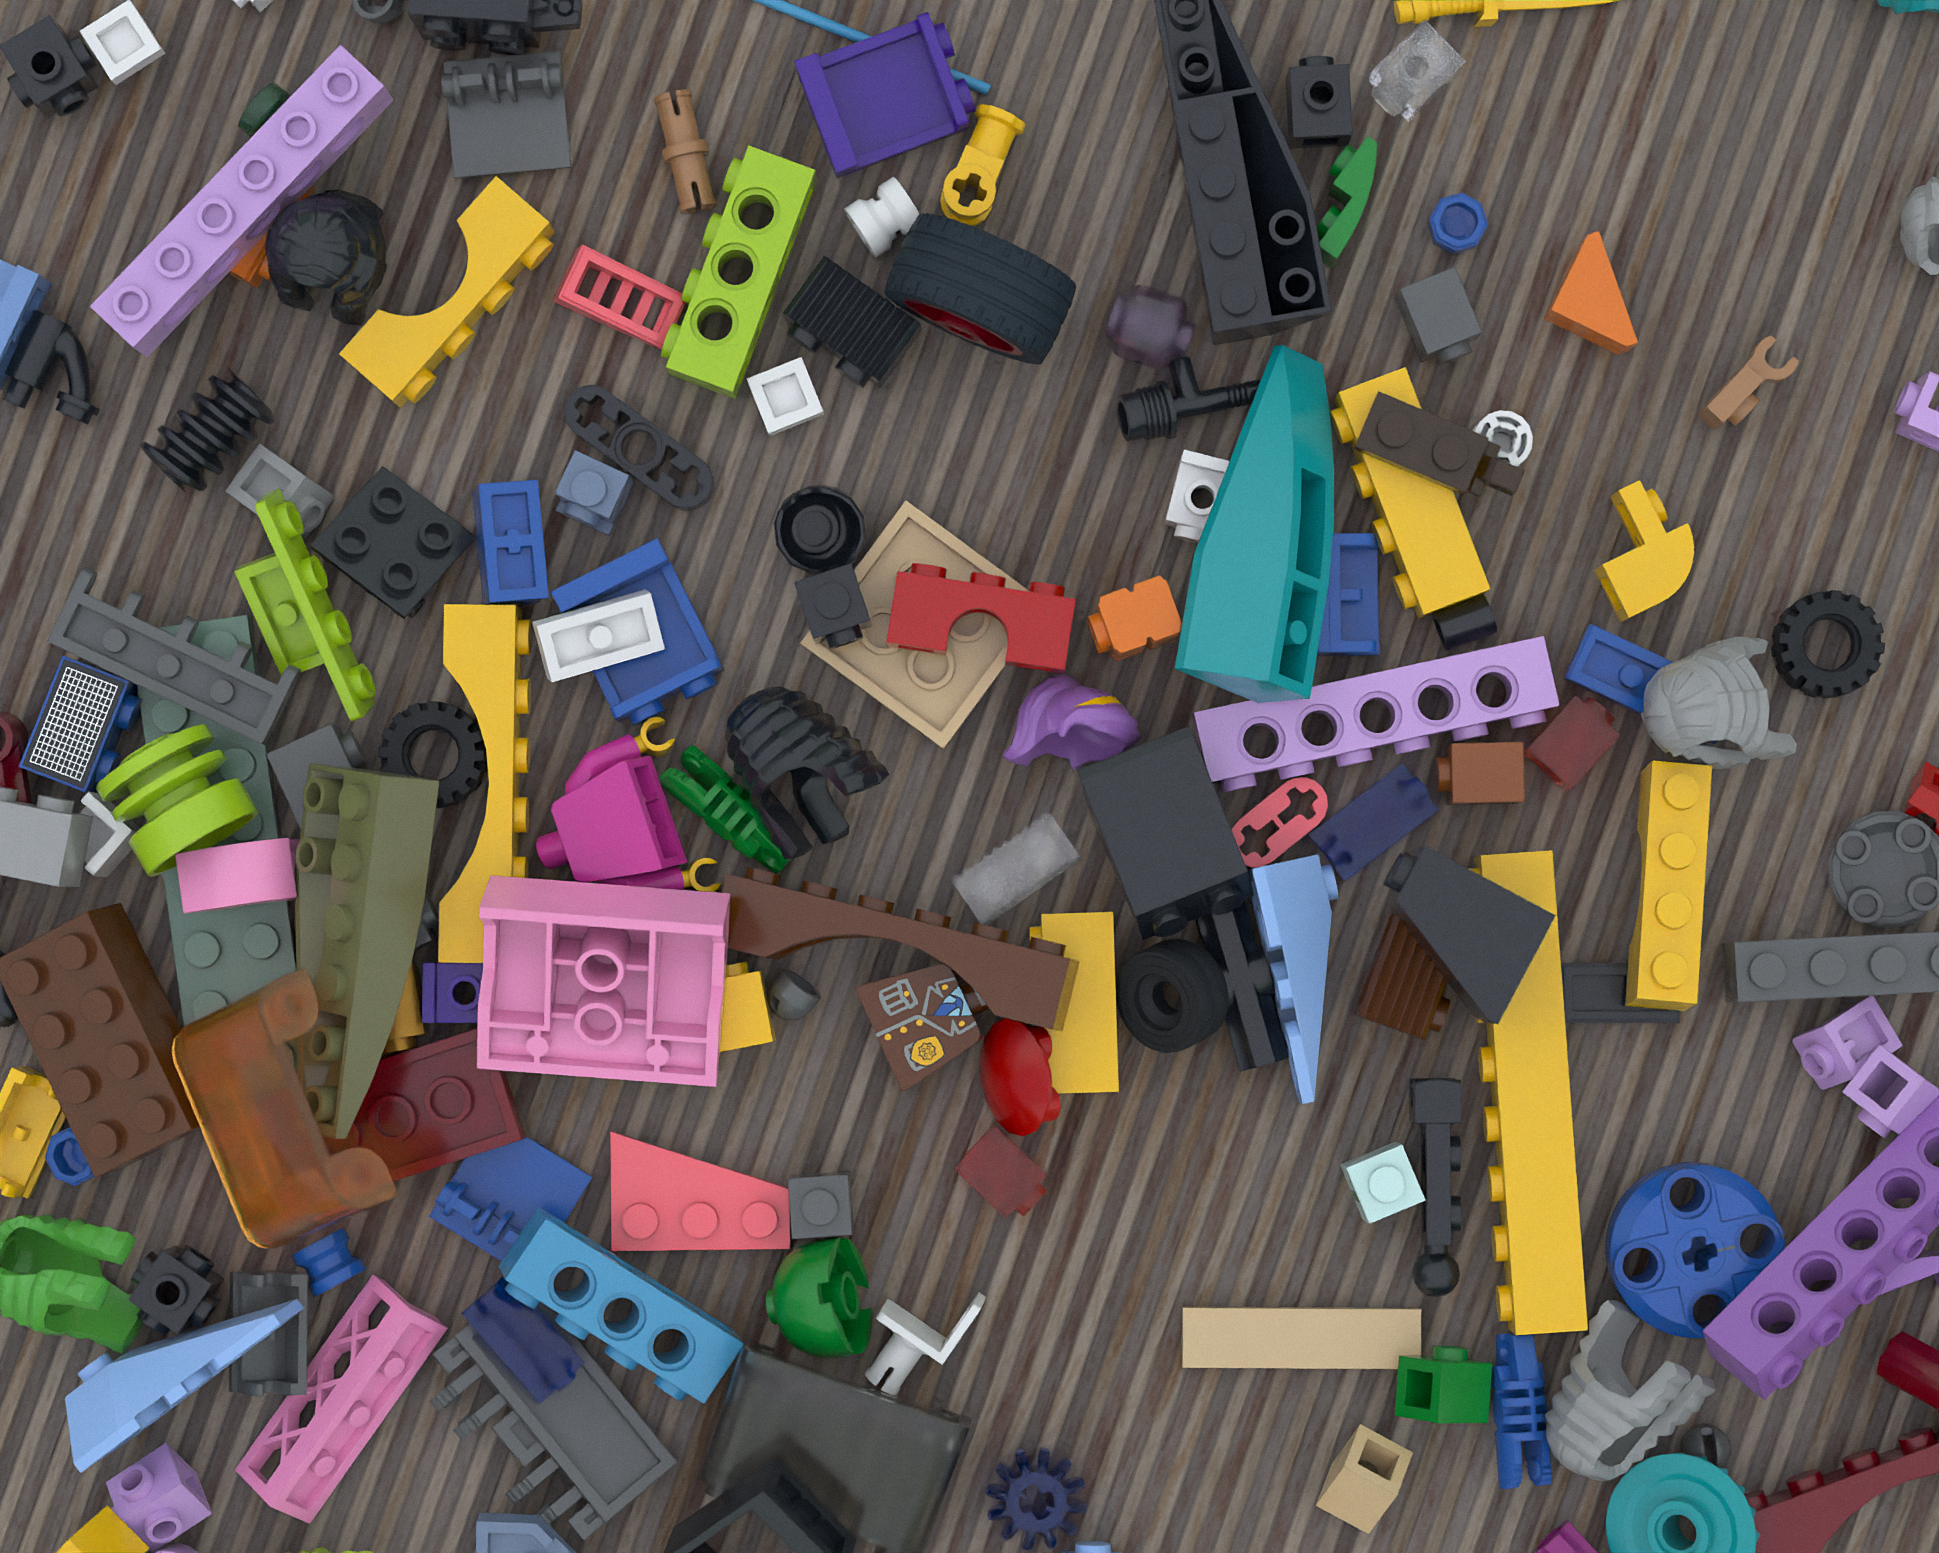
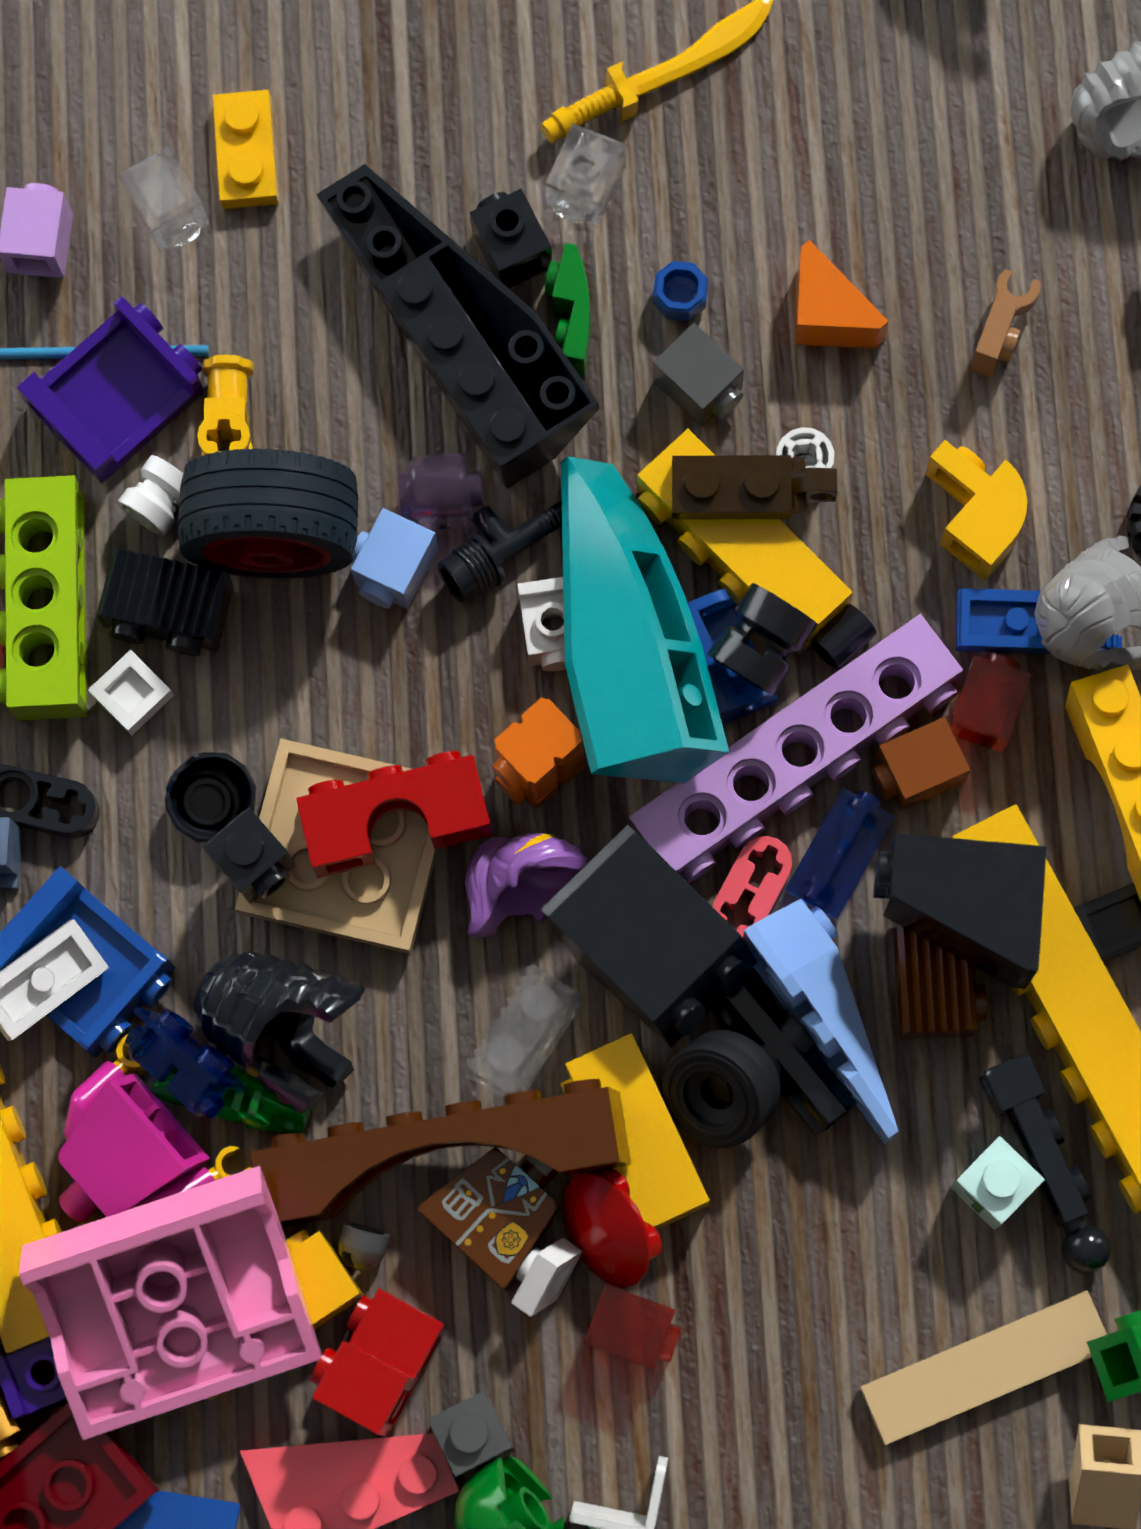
camera: 20 degrees left, 10 degrees down
none -> clear blue hinge [125,1007,248,1118]
none -> red brick [310,1288,447,1437]
none -> light blue brick [351,508,439,610]
none -> white plate [511,1238,583,1317]
none -> black wheel [707,583,818,696]

